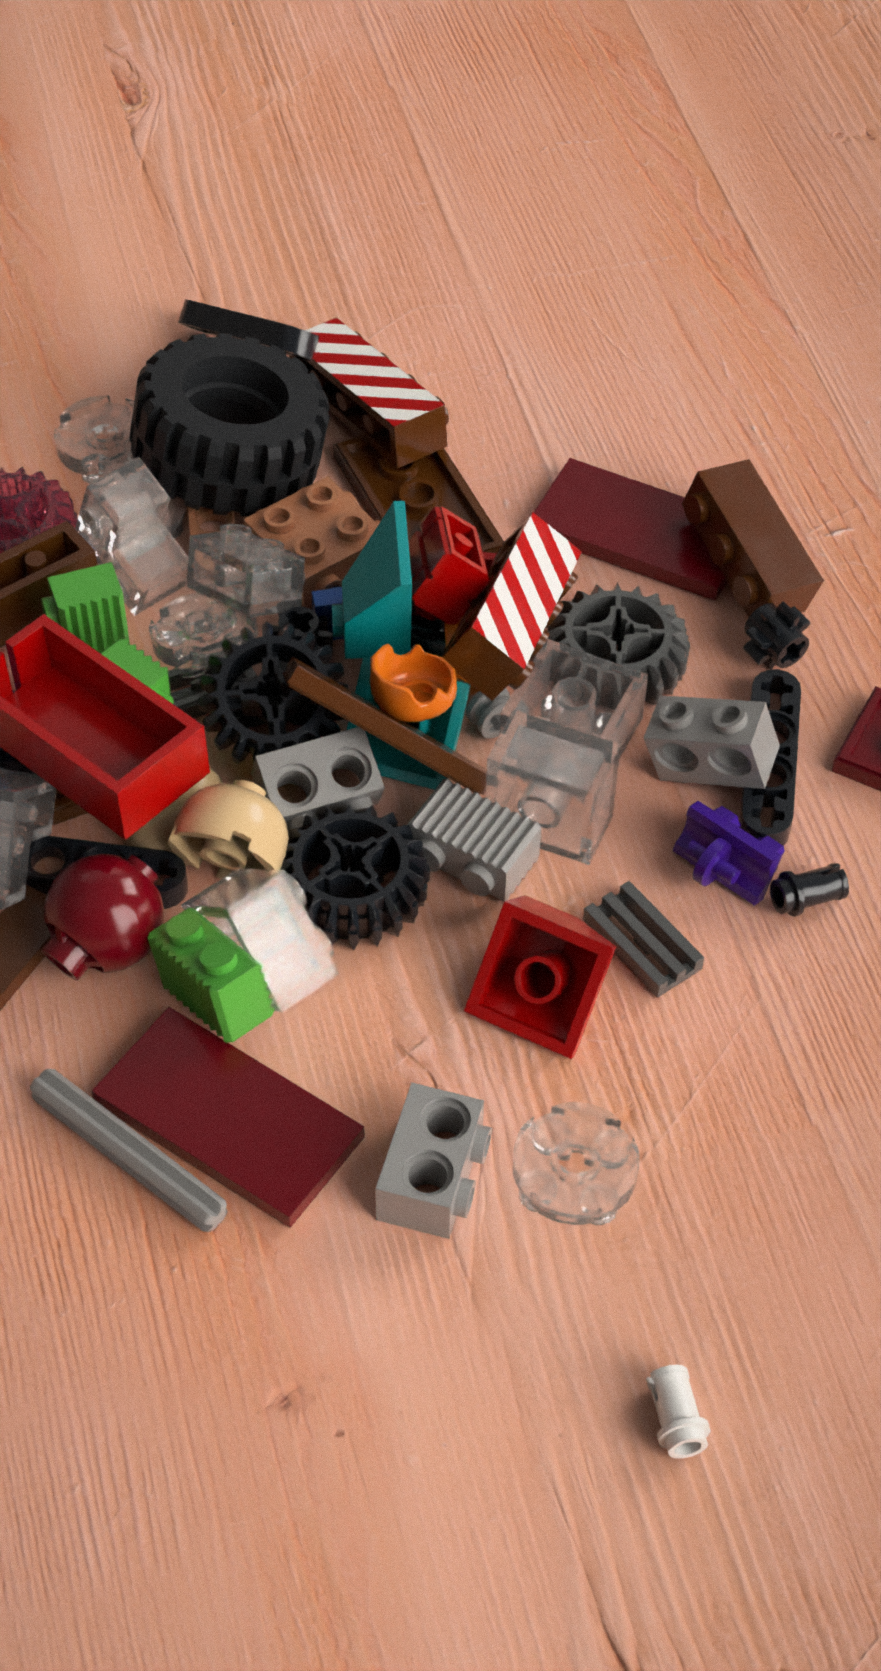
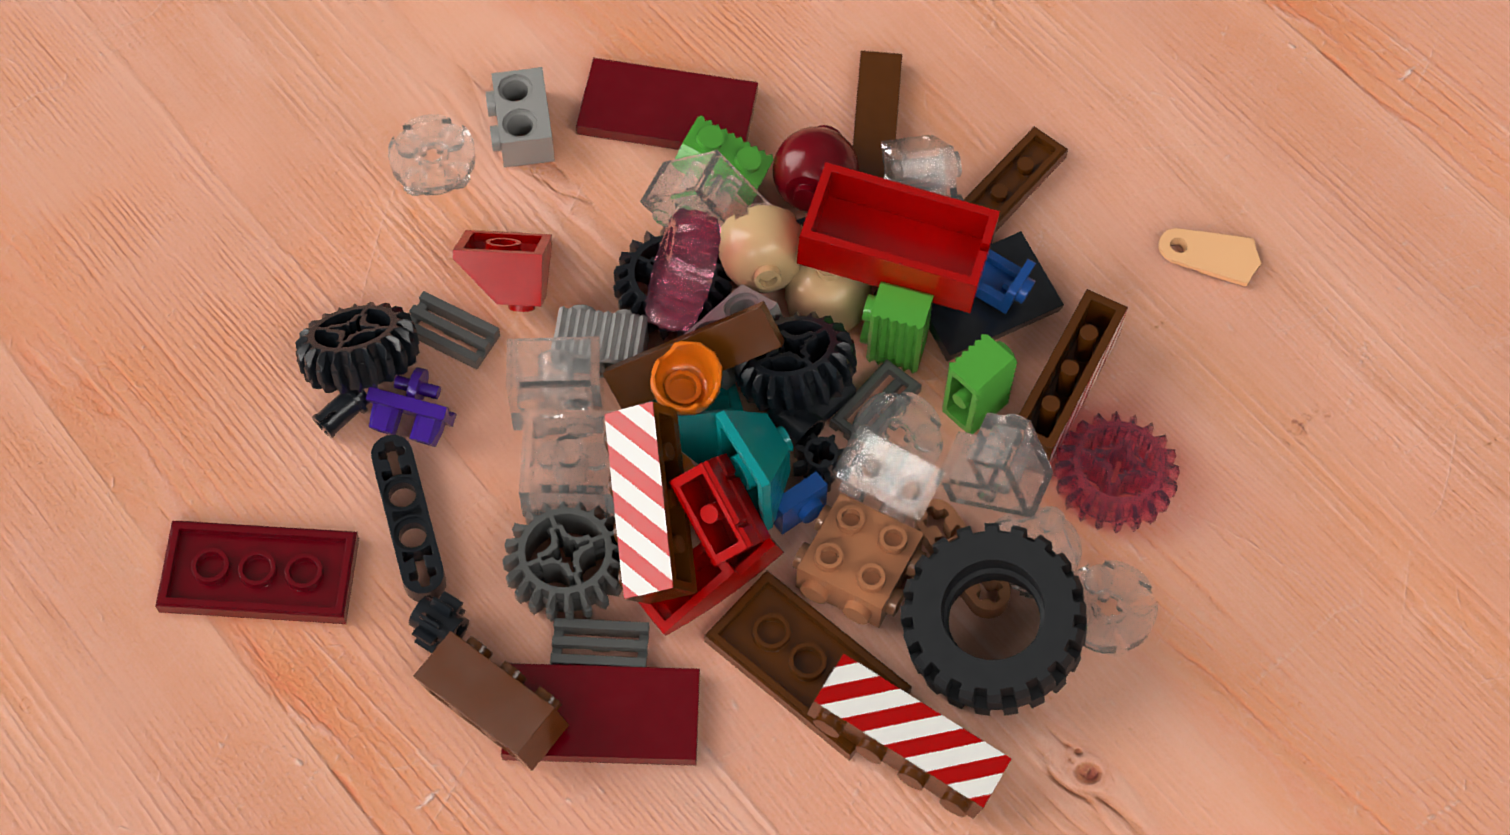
camera: 155 degrees right, 10 degrees up
light grey axle [30,1069,228,1232] -> none
black beam [178,299,319,361] -> none
light grey brick [644,695,780,789] -> none
white pin [646,1365,711,1458] -> none
none -> black gear [295,302,420,394]
none -> dark grey tile [550,618,650,667]
none -> clear pink gear [645,208,721,332]

